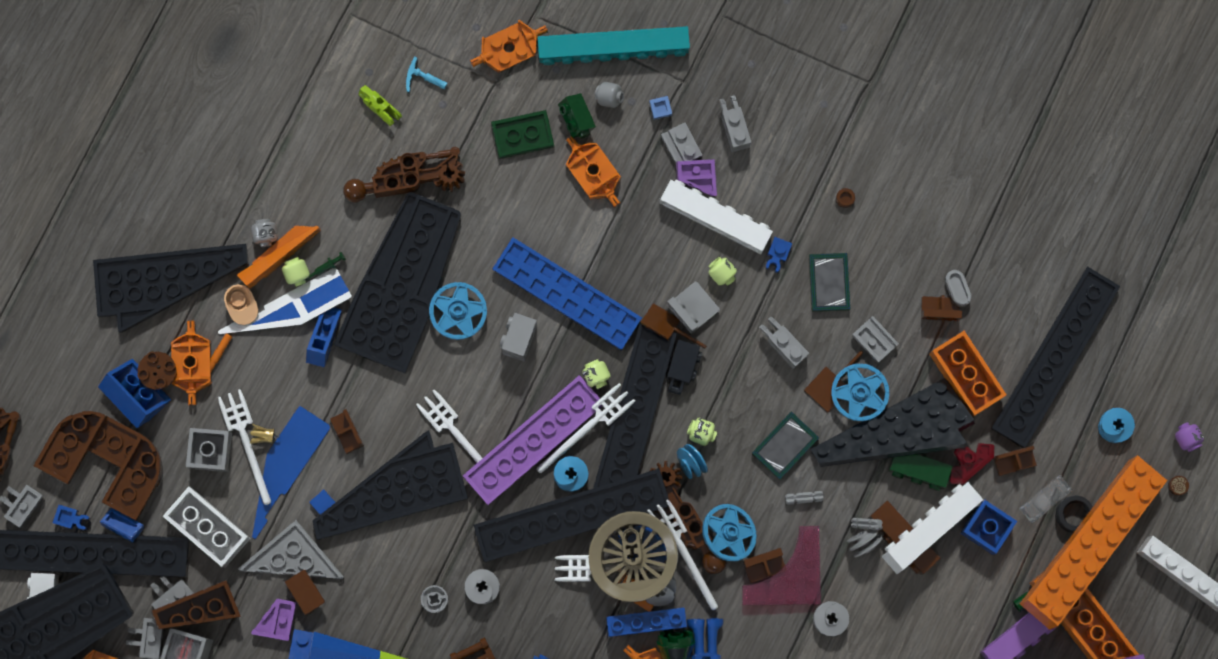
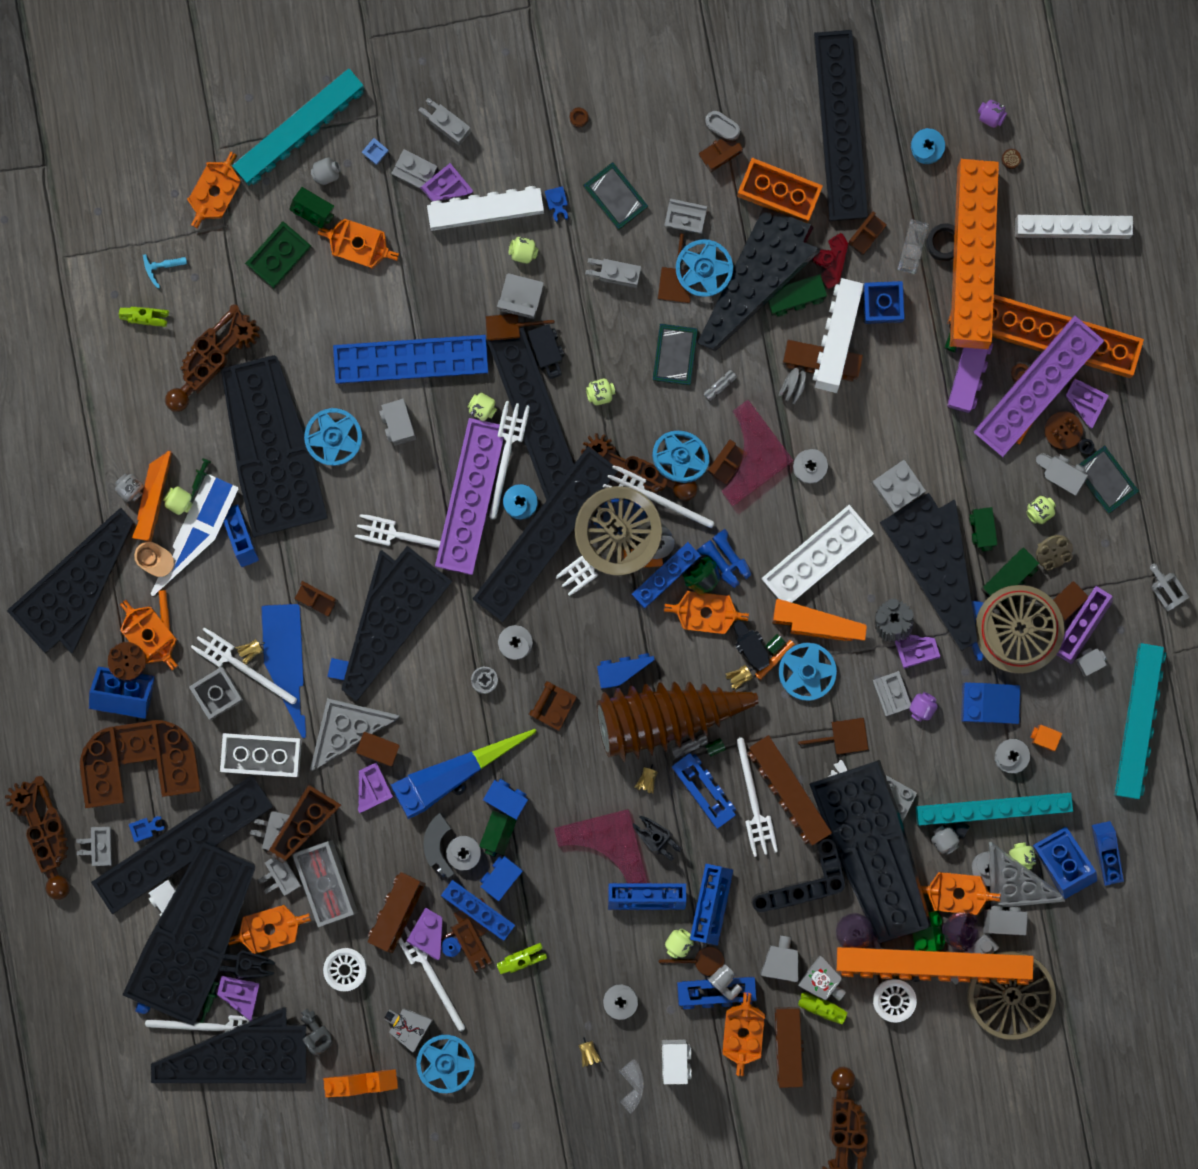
camera: 30 degrees left, 5 degrees up
blue tile [100,508,144,543] -> none
dark azure piece [677,444,708,479] -> none
light grey axle [851,518,883,530] -> none

